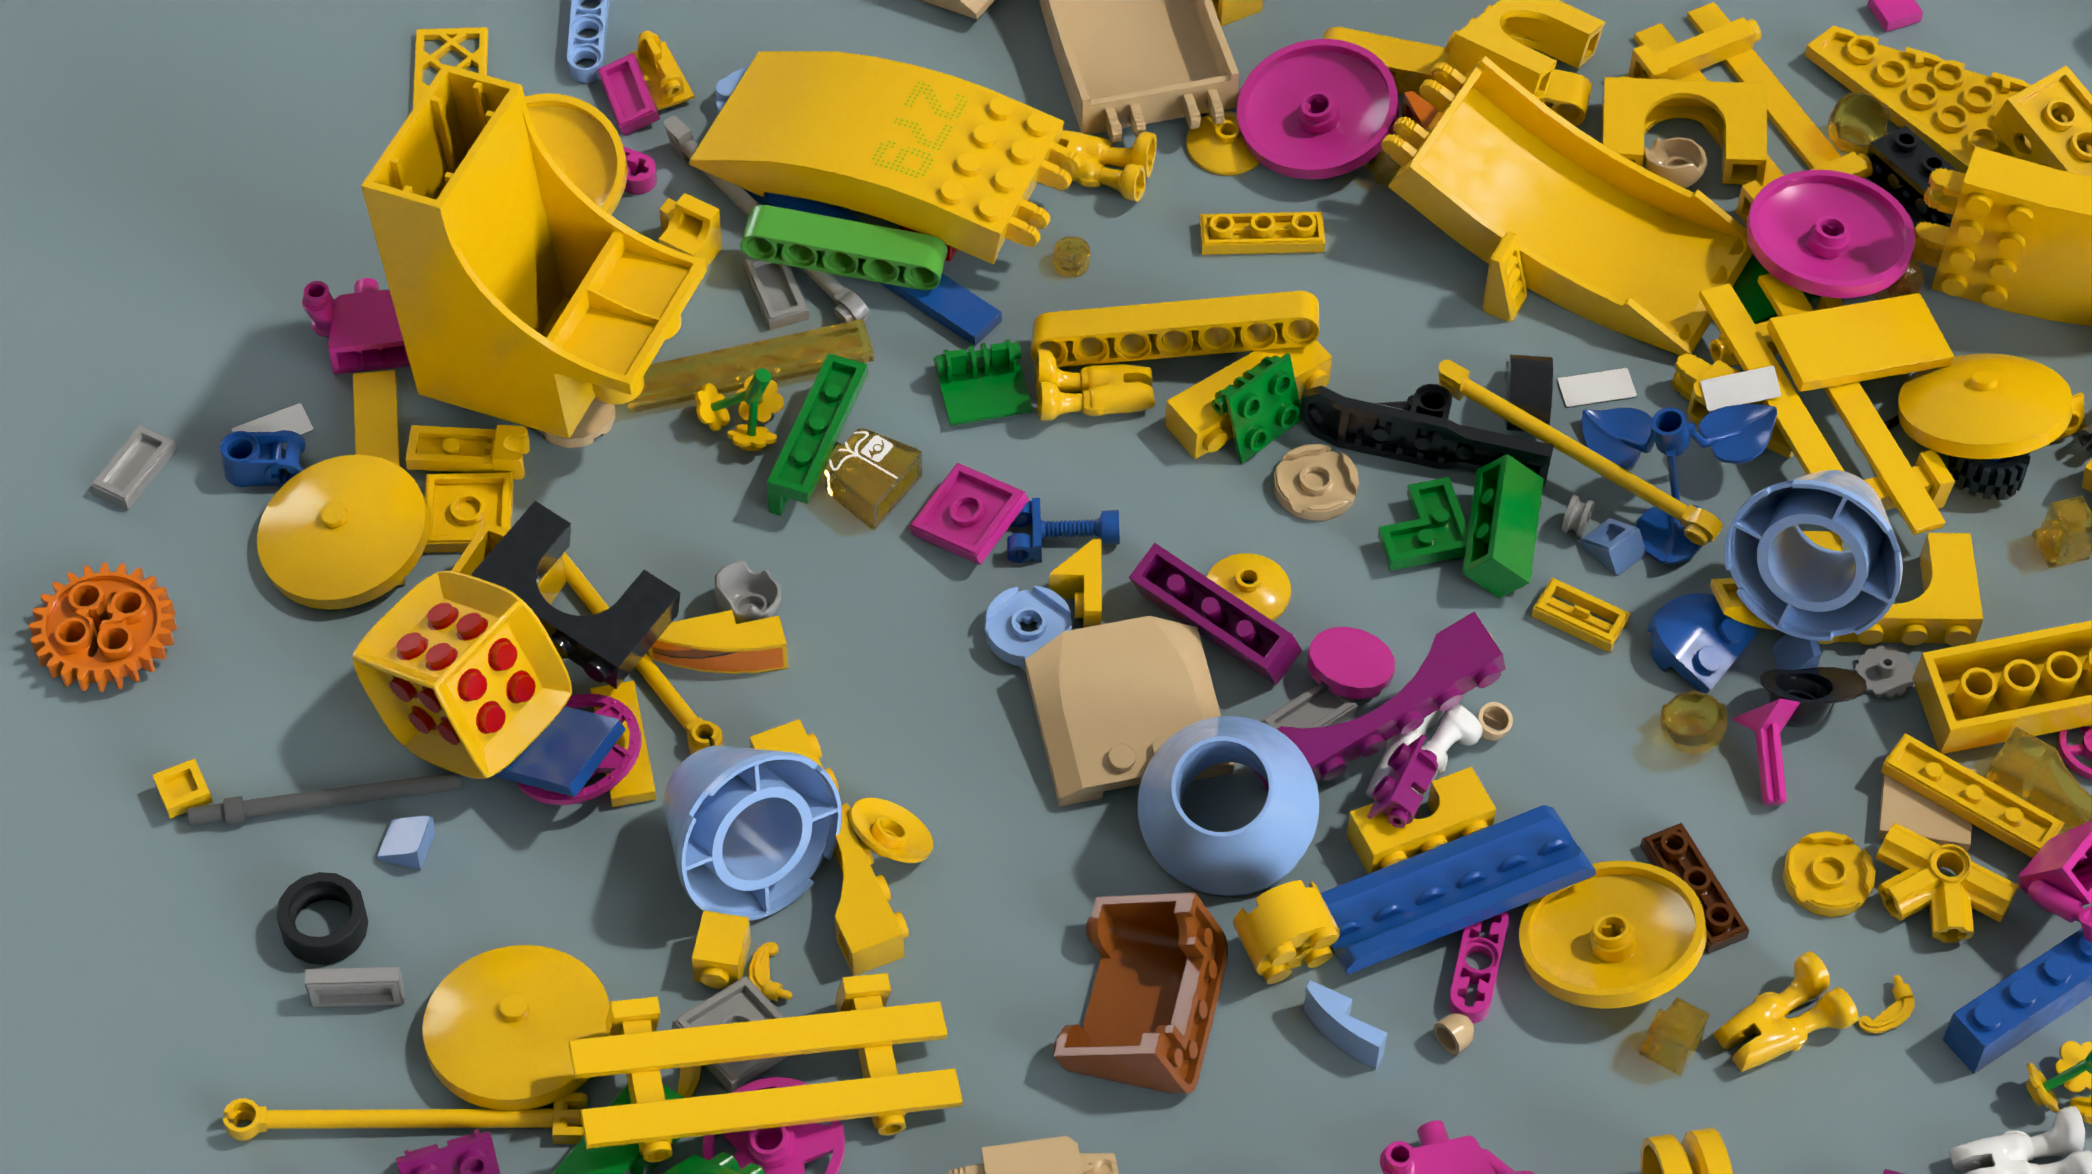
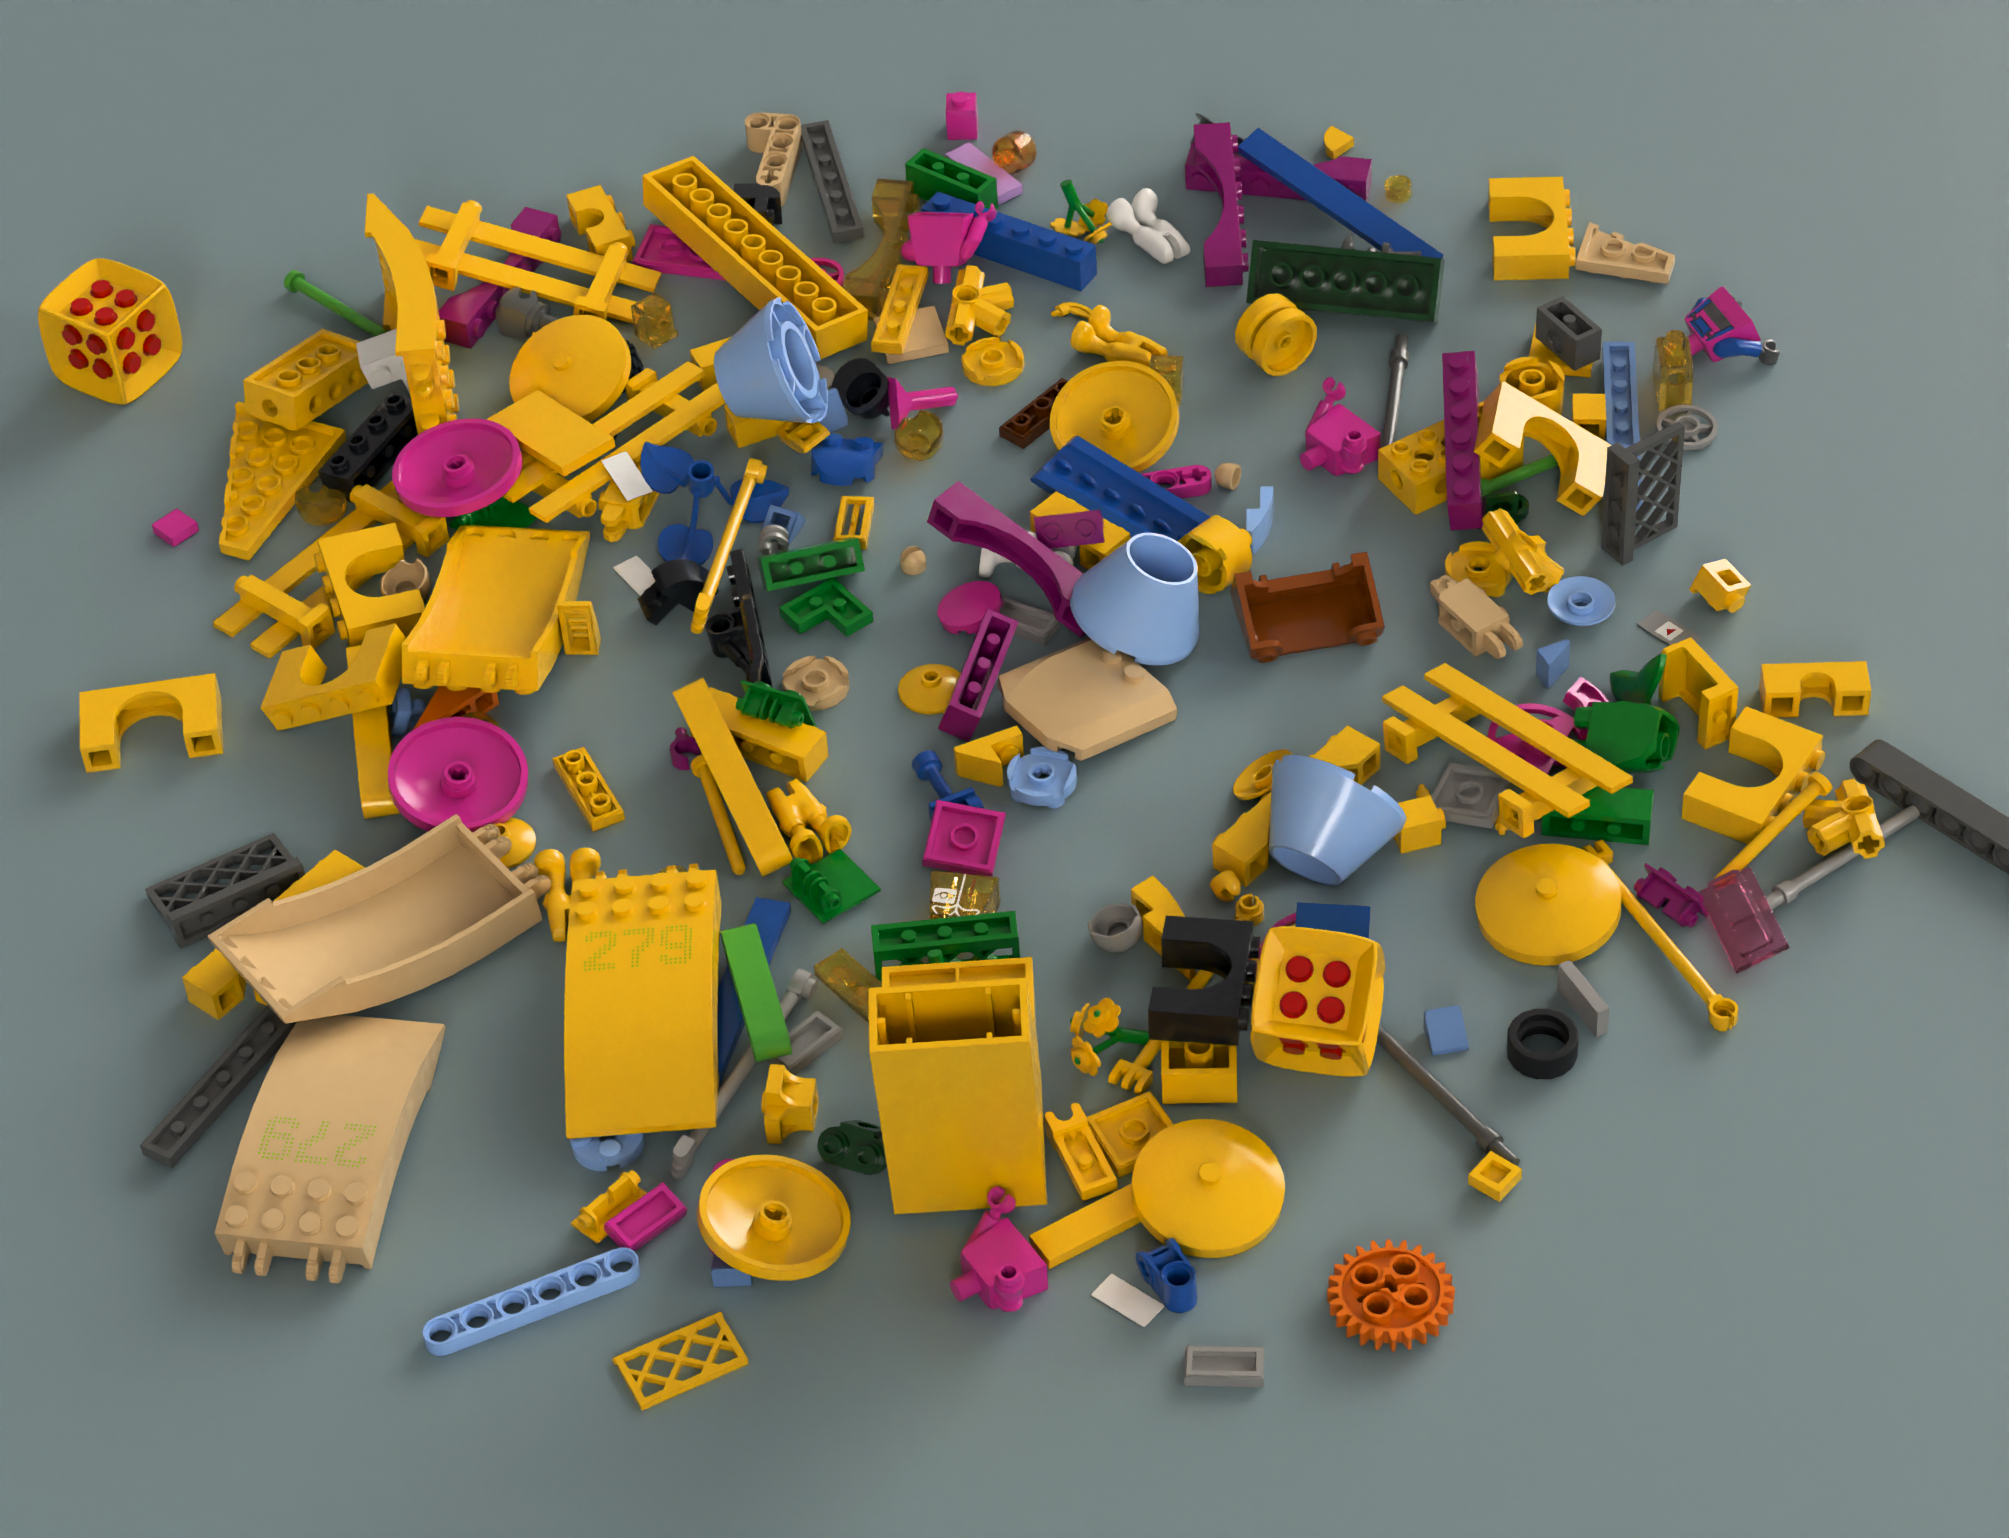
camera: 110 degrees left, 10 degrees down
none -> yellow plant [1070,998,1149,1076]
none -> yellow hinge [1209,870,1241,902]

